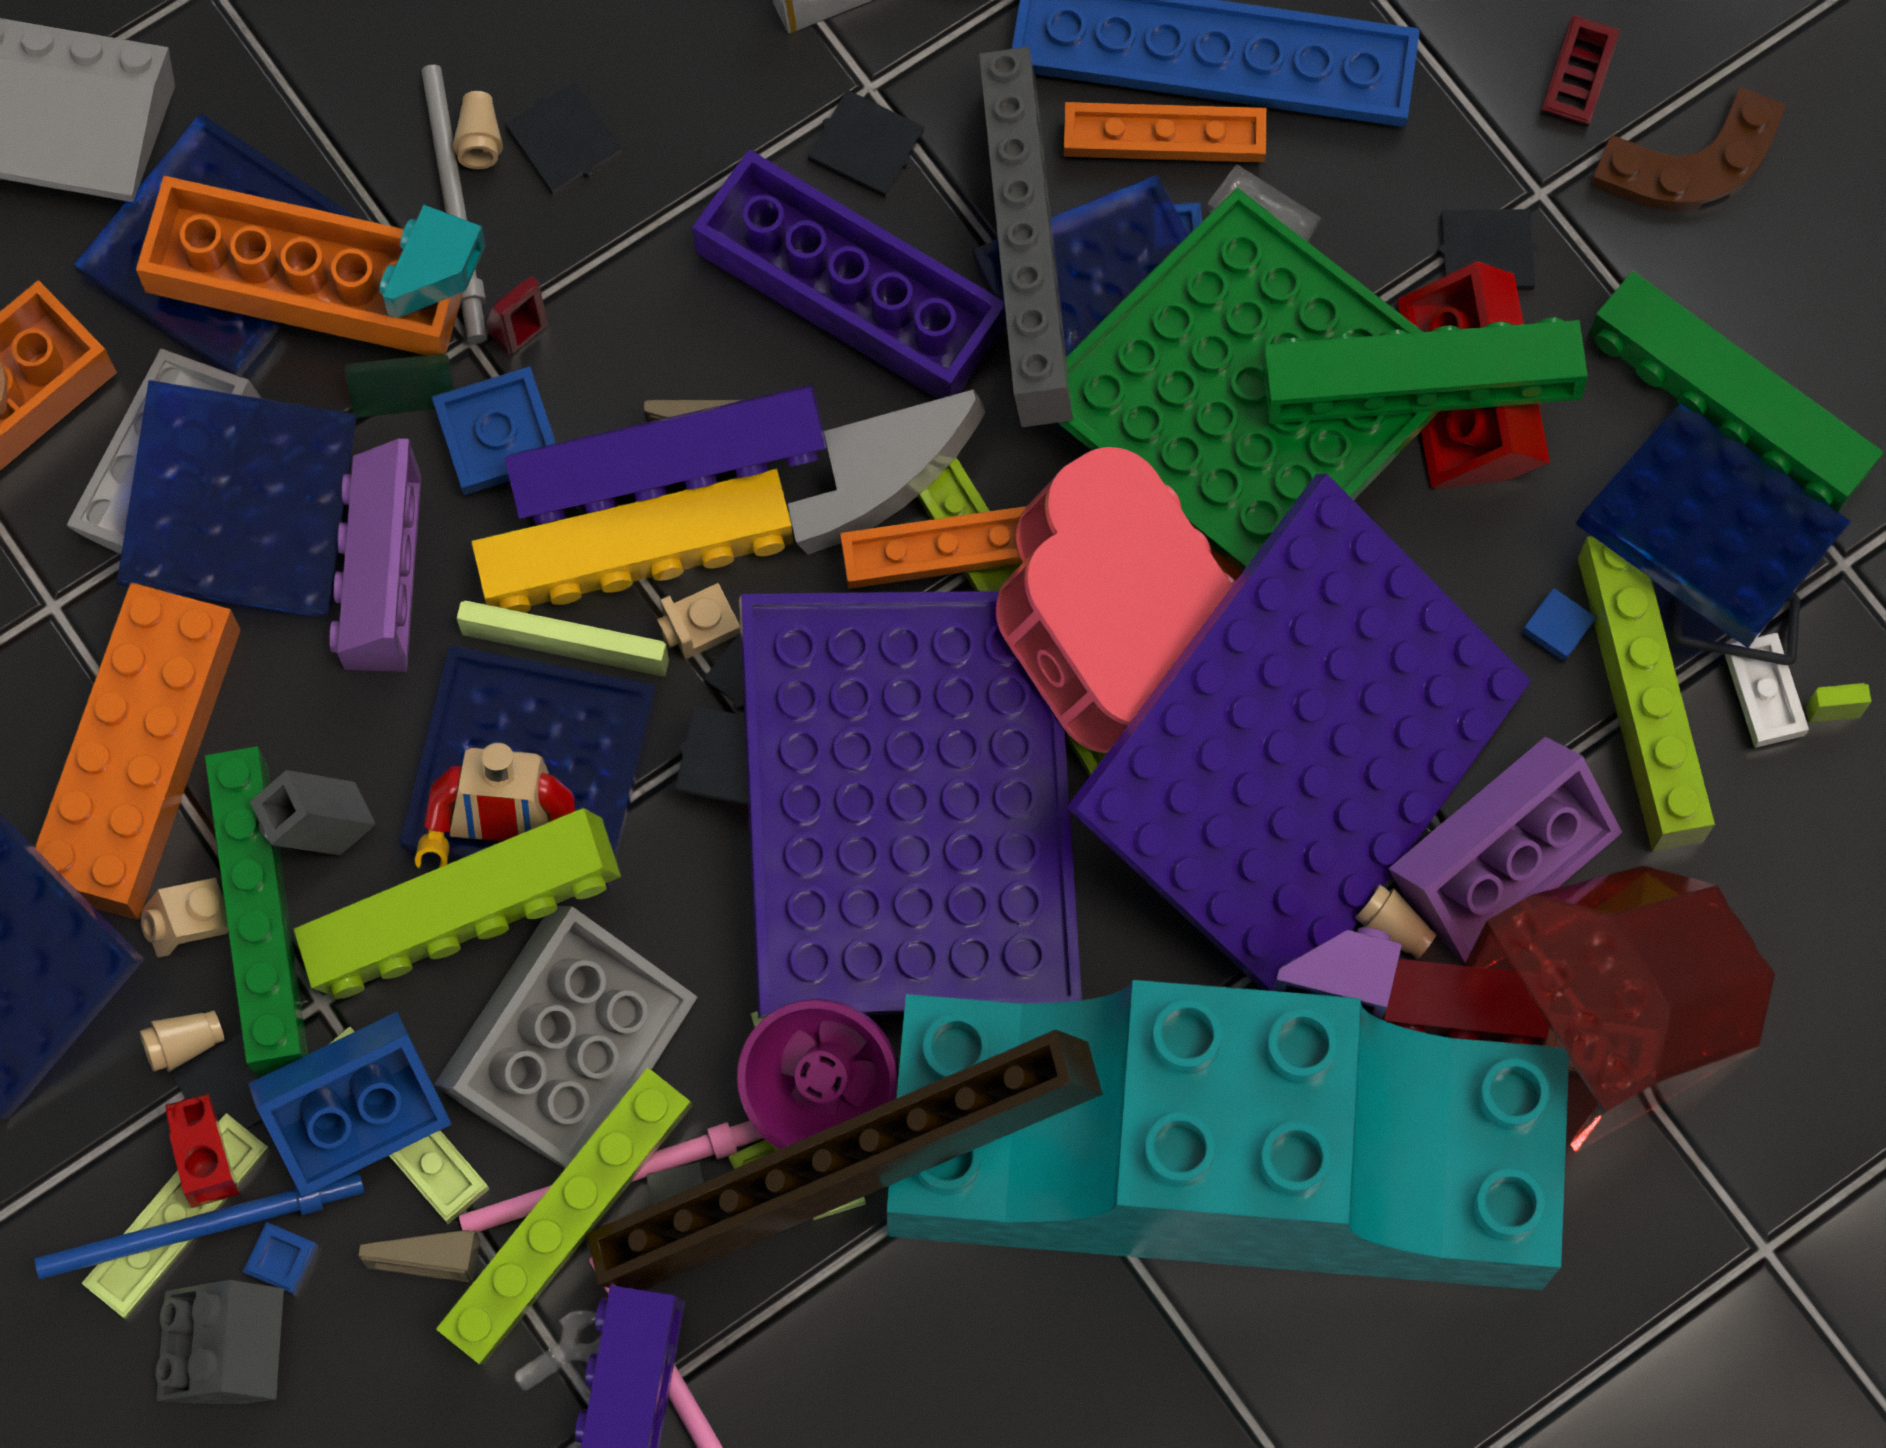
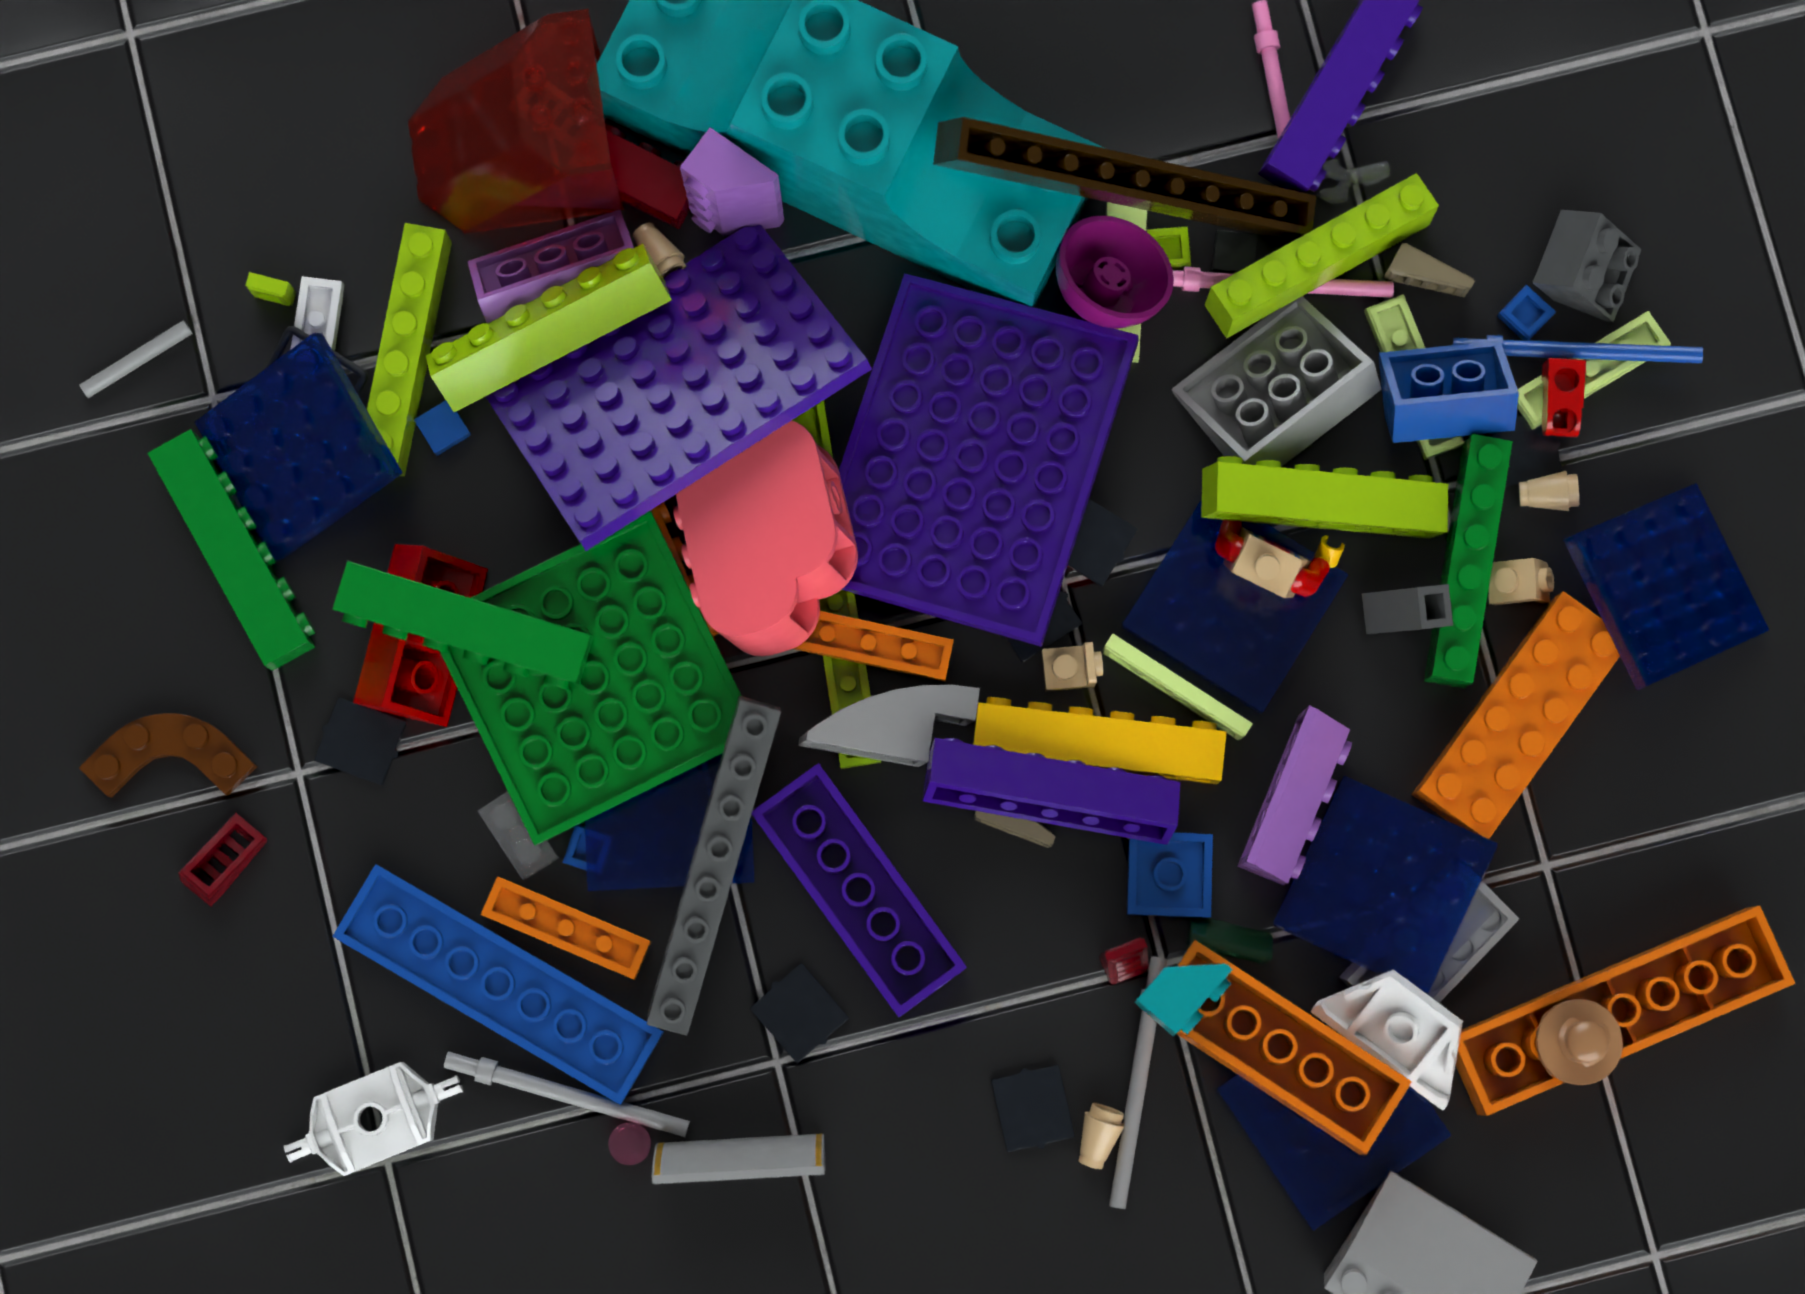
camera: 160 degrees left, 10 degrees up
none -> lime brick [426,243,672,412]
none -> white wing [1311,969,1463,1111]

